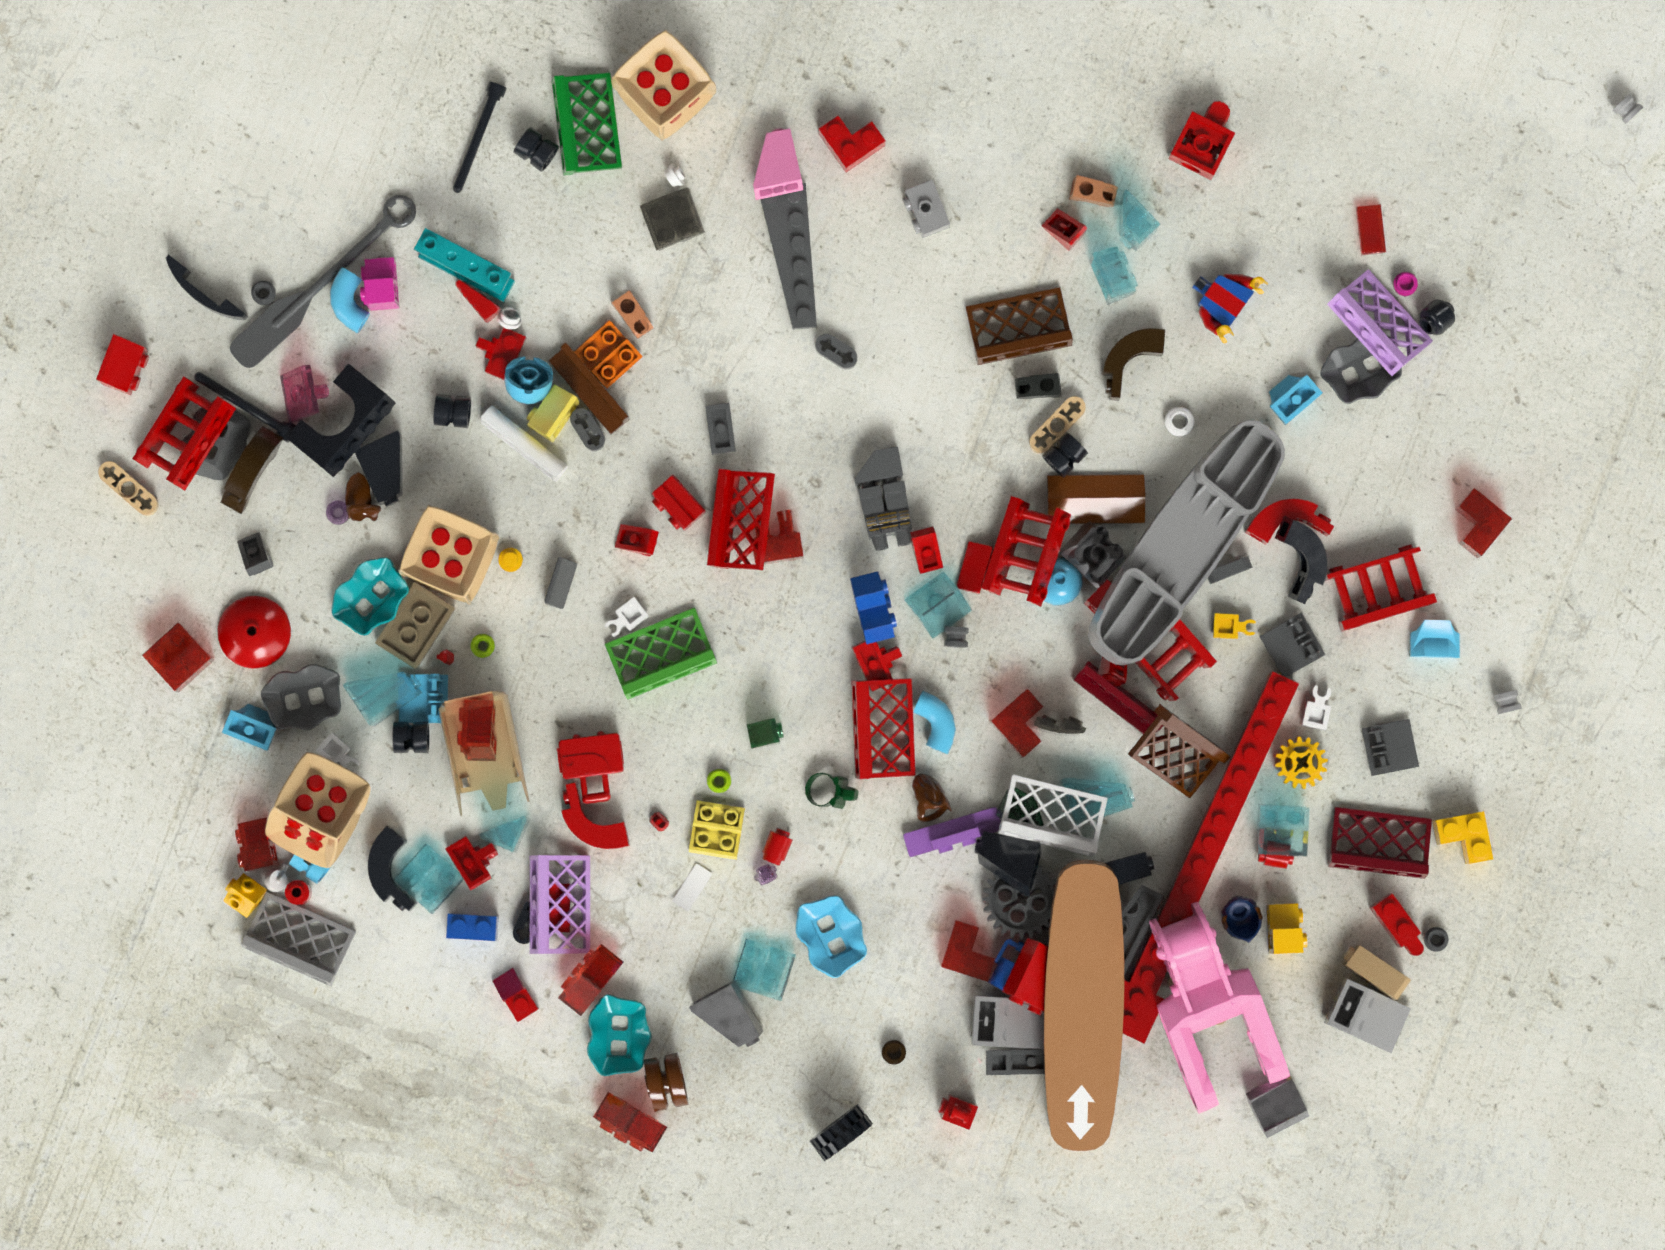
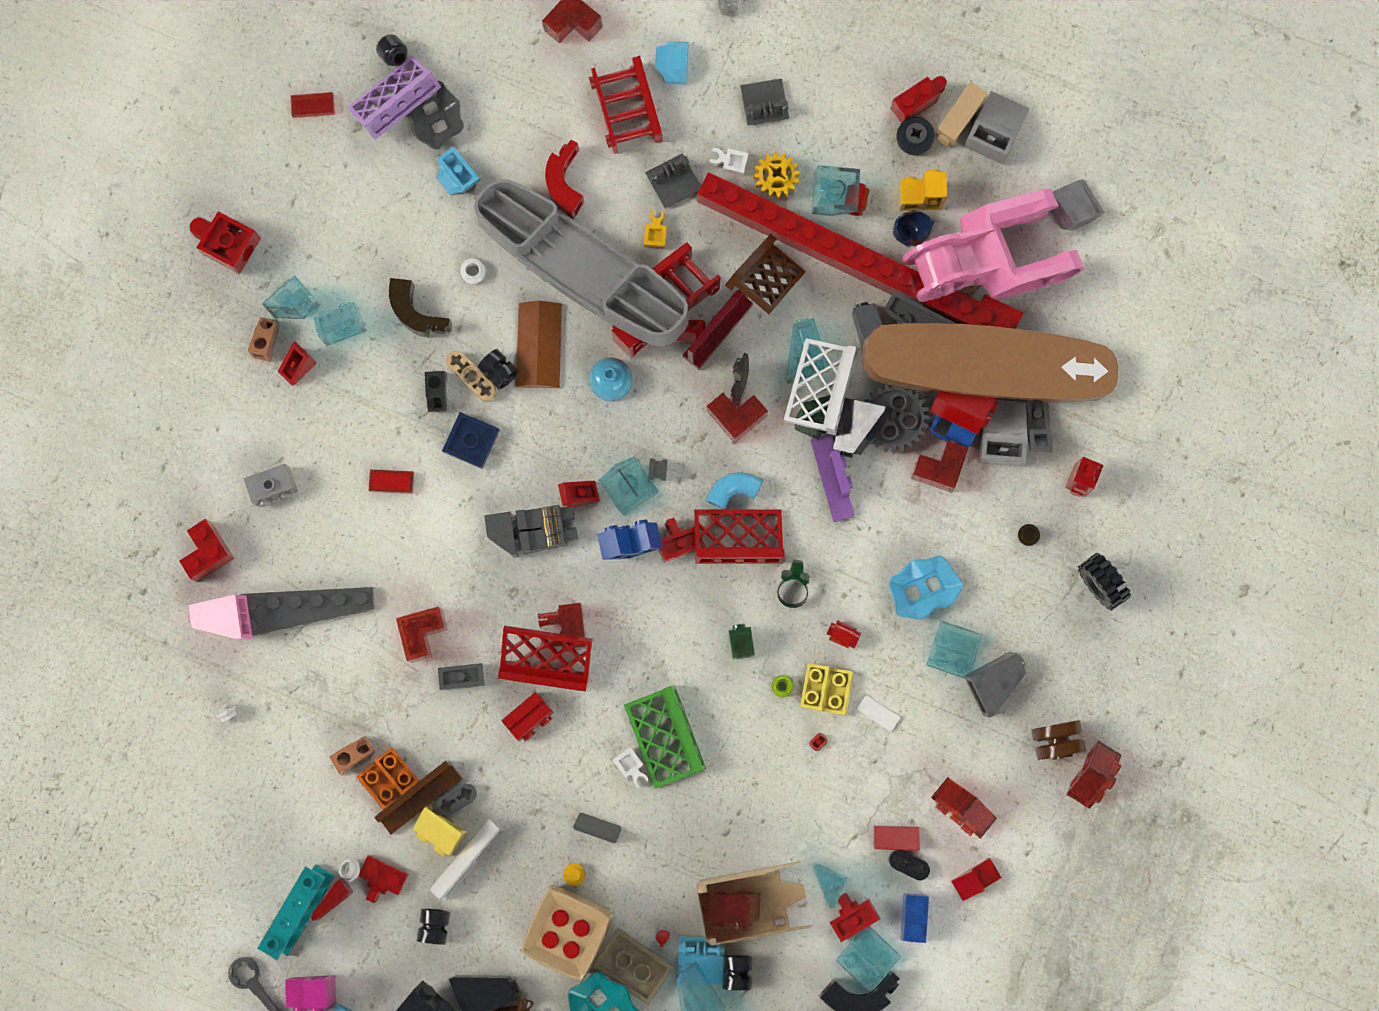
camera: 80 degrees left, 5 degrees down
black piece [453,81,507,193] -> none
lime plate [470,634,495,658] -> none
medium azure cylinder [504,357,553,404] -> none
black wheel [513,127,559,172] -> none
lavender fence [530,855,590,954] -> none
green fence [551,73,622,176] -> none
red piece [557,731,624,804] -> none
red arch [561,783,630,849] -> none
teal piece [587,994,652,1076] -> none
tan piece [611,30,716,141] -> none
red slope [615,524,659,556] -> none
clear smoke slope [640,188,705,251] -> none
clear purple plate [754,864,778,885] -> none
dark grey beam [815,334,857,370] -> none
reddish brown piece [912,773,952,822] -> none
red slope [956,541,993,594] -> none
reddish brown fence [966,287,1073,365] -> none
red fence [981,496,1071,607] -> none
flat silver slope [1060,521,1127,588] -> none
torso [1192,274,1268,343] -> none
dark grey beam [1208,556,1253,584] -> none
black arch [1275,516,1327,604] -> none
dark red fence [1328,807,1432,879] -> none
dark pink plate [1393,272,1418,296] -> none
dark grey plate [1424,927,1449,952] -> none
yellow brick [1432,811,1494,864] -> none
none -> red tile [368,469,415,494]
none -> clear red brick [396,606,448,663]
none -> dark blue plate [442,412,500,469]
none -> black wheel [896,117,935,155]

